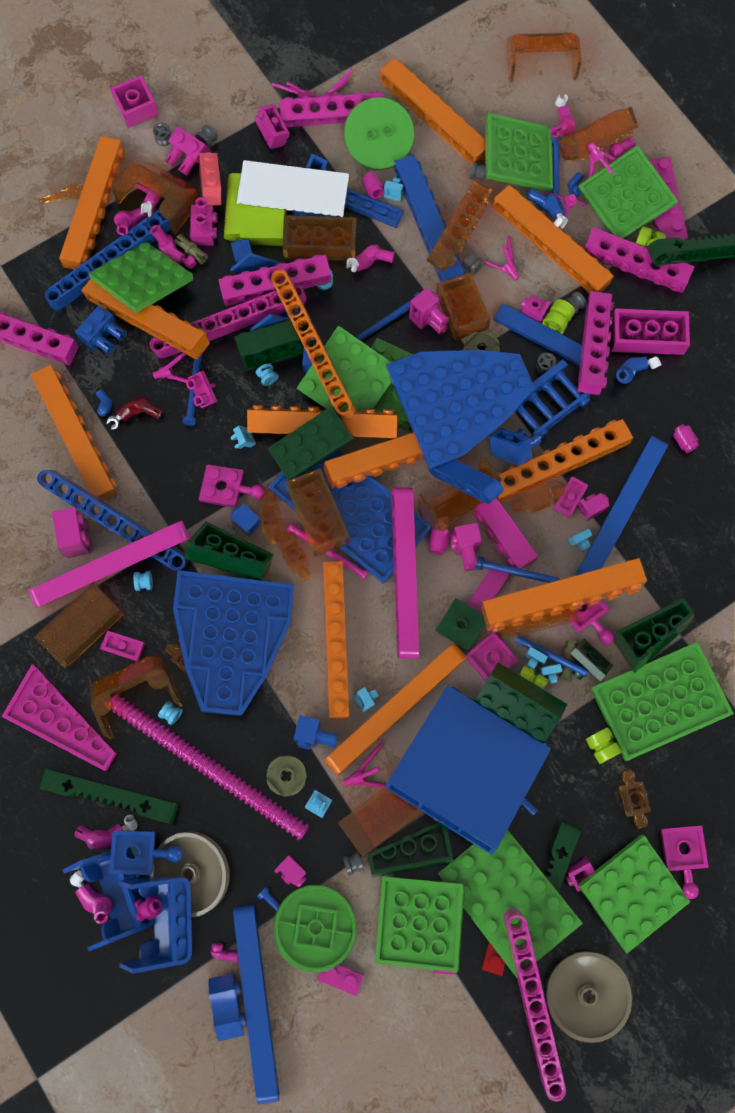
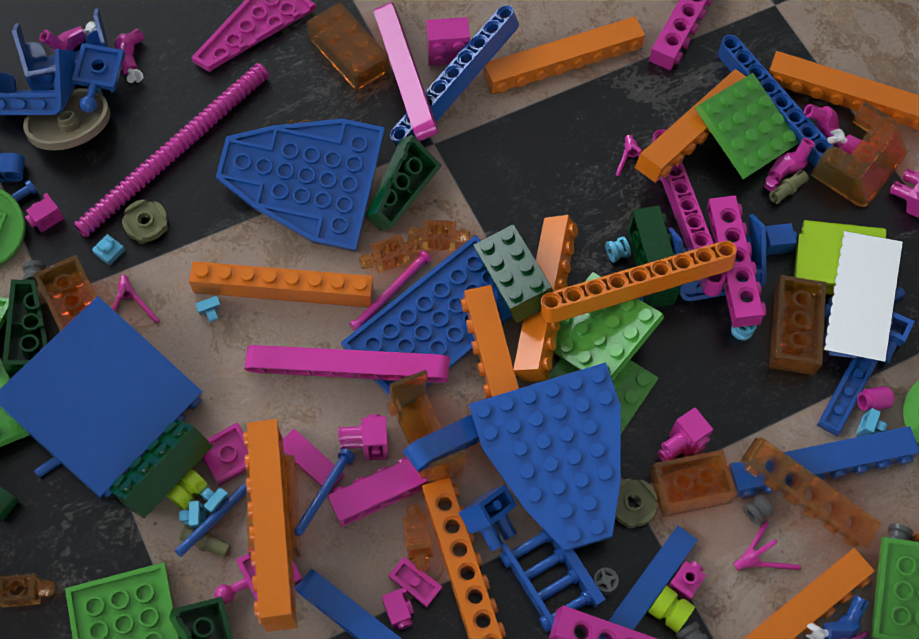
camera: 95 degrees right, 10 degrees down
dark green gear [38,769,179,825] -> none
clear orange piece [39,182,84,203] -> none
blue brick [75,305,127,354] -> none
clear orange windscreen [89,655,183,740] -> none
blue arm [96,389,113,416] -> none
dark pink plate [100,631,145,662] -> none
dark red arm [107,396,163,429] -> none
medium azure wheel [134,571,153,591] -> none
dark pink brick [135,895,162,921] -> none
medium azure wheel [158,700,183,726] -> none
blue bar [183,353,203,426] -> none
dark pink hips [186,371,217,409] -> none
dark pink brick [190,198,218,246] -> none
coral brick [199,152,221,205] -> none
dark pink plate [199,465,266,508] -> none
medium azure tile [231,426,256,449] -> none
blue brick [231,503,262,537] -> none
clear orange brick [285,468,350,557] -> none
blue brick [294,715,338,750] -> none
orange beam [324,643,467,776] -> none
dark pink arm [346,245,395,272] -> none
blue bar [355,292,419,341] -> none
dark pink brick [428,525,450,555] -> none
dark green tile [435,598,485,651] -> none
medium azure tile [567,529,592,551] -> none
dark green tile [571,638,614,681] -> none
lime wheel [585,727,622,764] -> none

